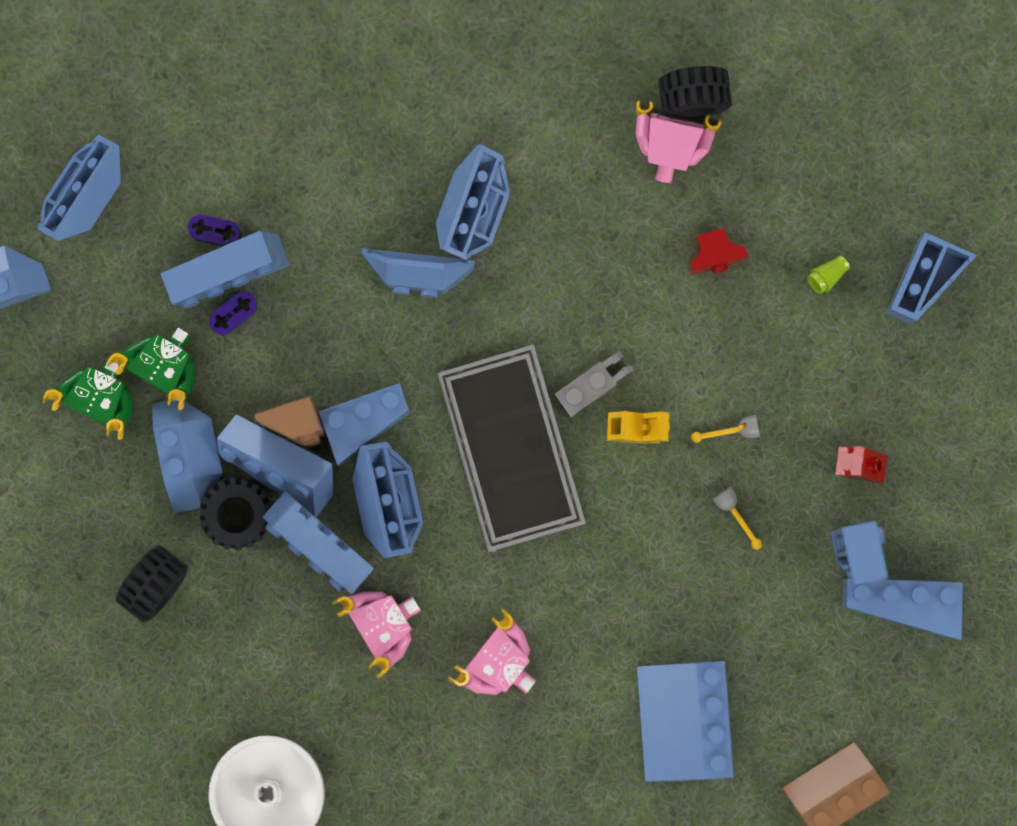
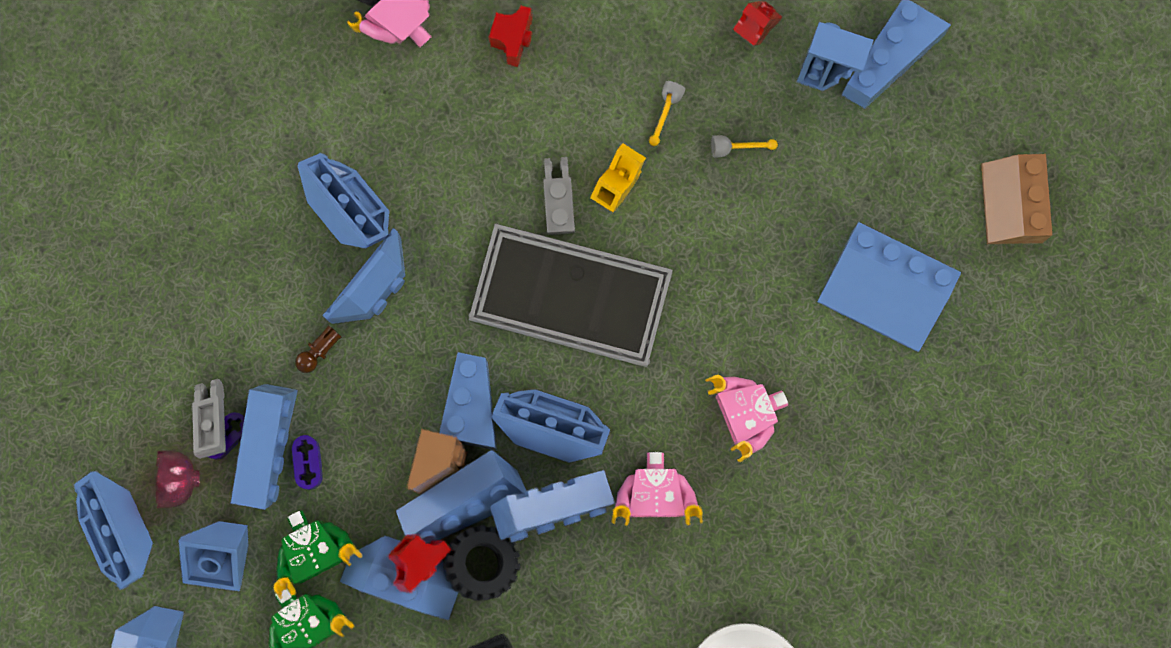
camera: 60 degrees left, 5 degrees down
none -> clear pink cylinder [155,450,200,508]
none -> medium blue slope [179,521,248,591]
none -> light grey hinge [192,379,226,459]
none -> reddish brown pin [295,325,342,373]
none -> red brick [387,534,451,593]

